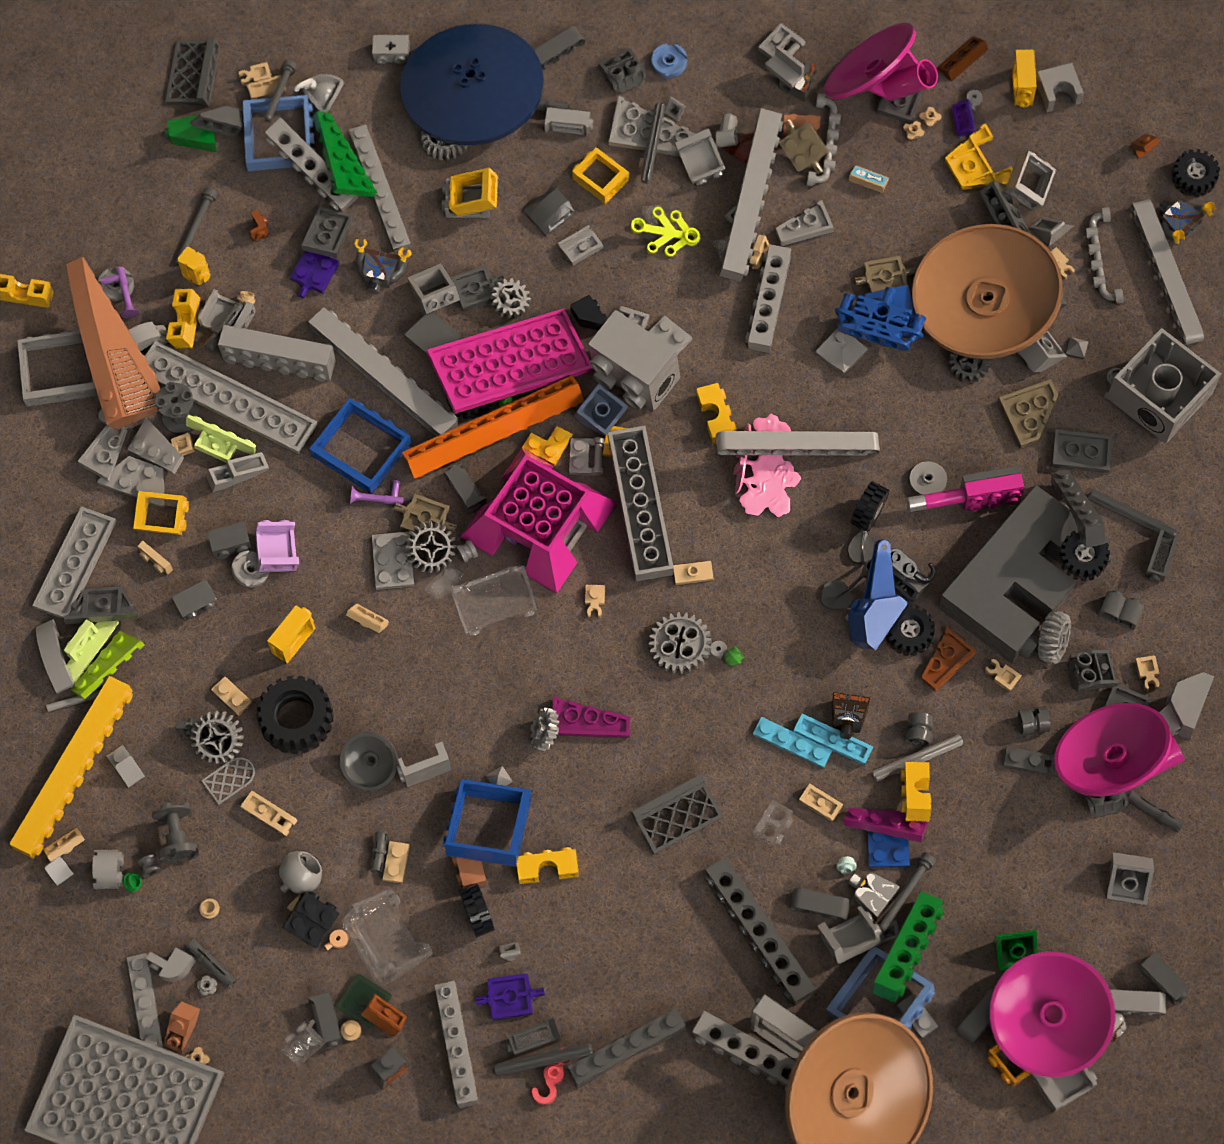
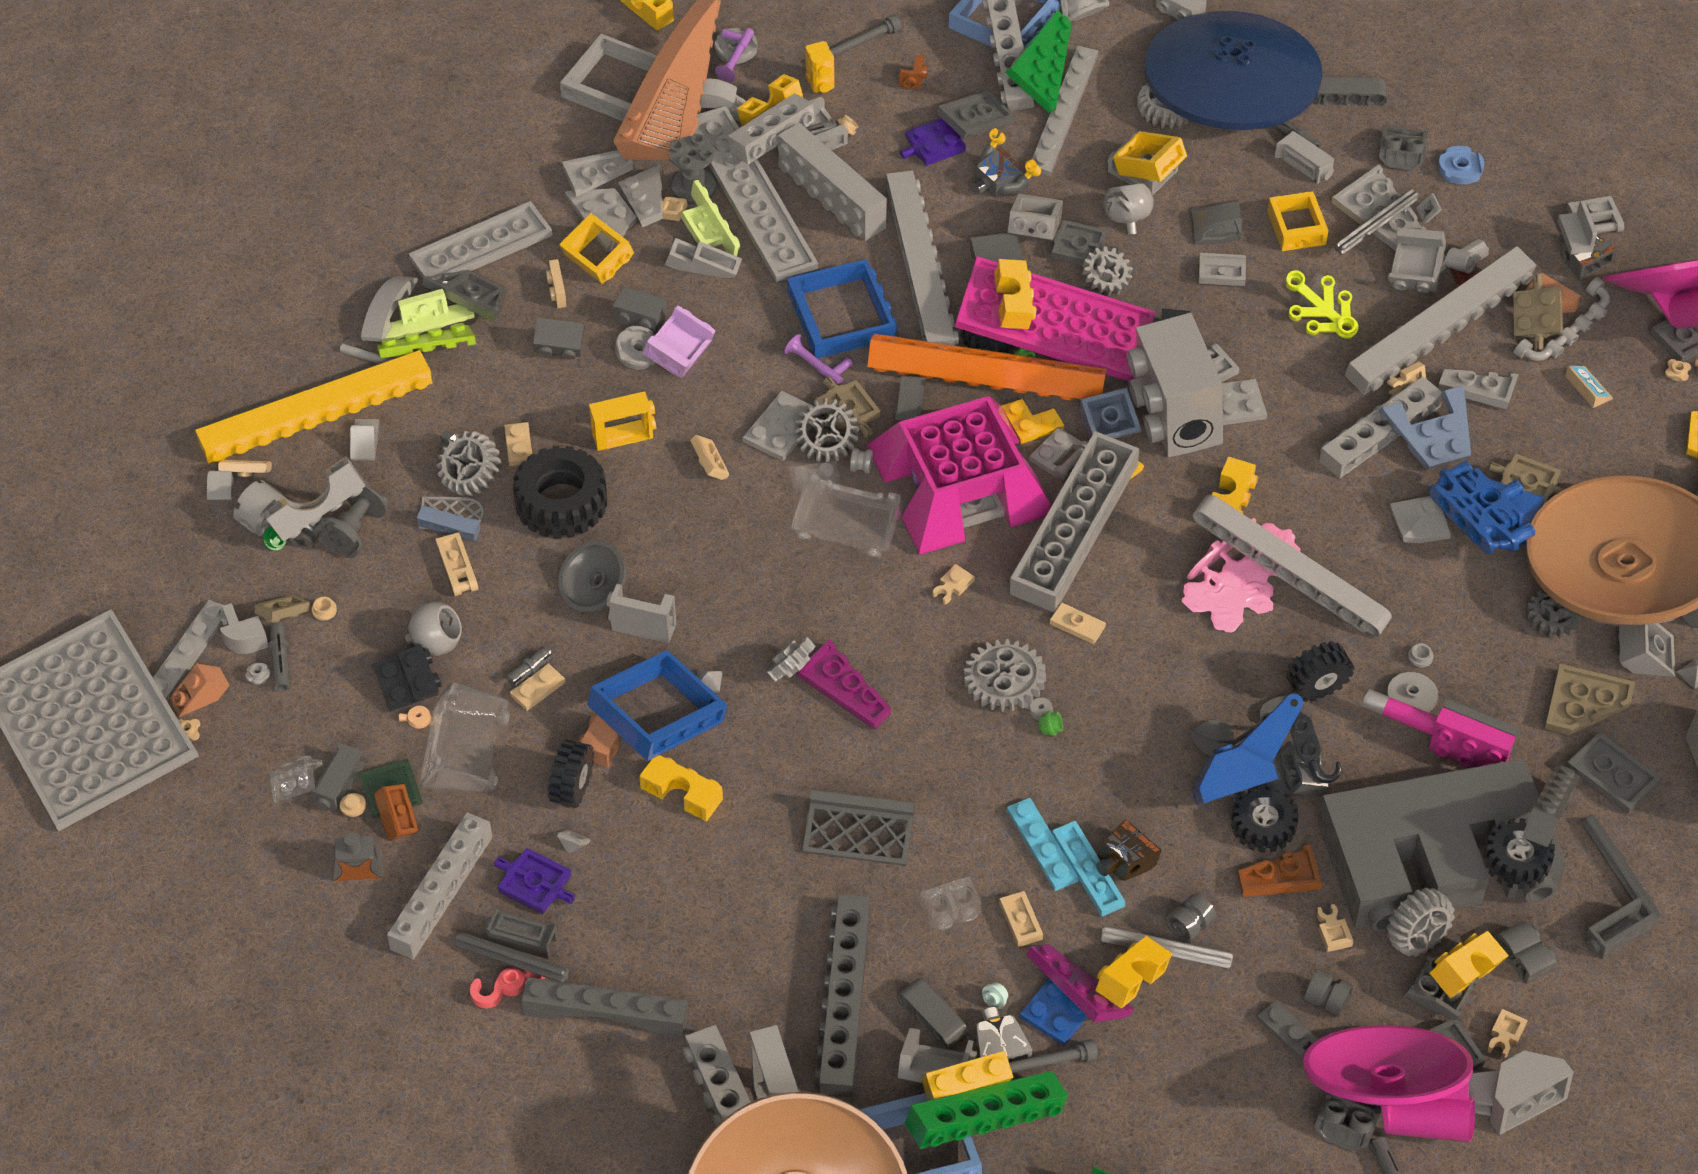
camera: 35 degrees right, 15 degrees down
none -> dark tan plate [255,595,310,622]
none -> light grey arch [264,456,365,542]
none -> sand blue piece [417,505,481,542]
none -> light grey brick [728,93,815,164]
none -> yellow arch [921,1051,1013,1101]
none -> yellow arch [994,259,1036,329]
none -> light grey piece [1103,183,1154,235]
none -> sand blue wing [1379,385,1471,470]
none -> light grey plate [1408,643,1434,668]
none -> yellow arch [1429,931,1509,999]

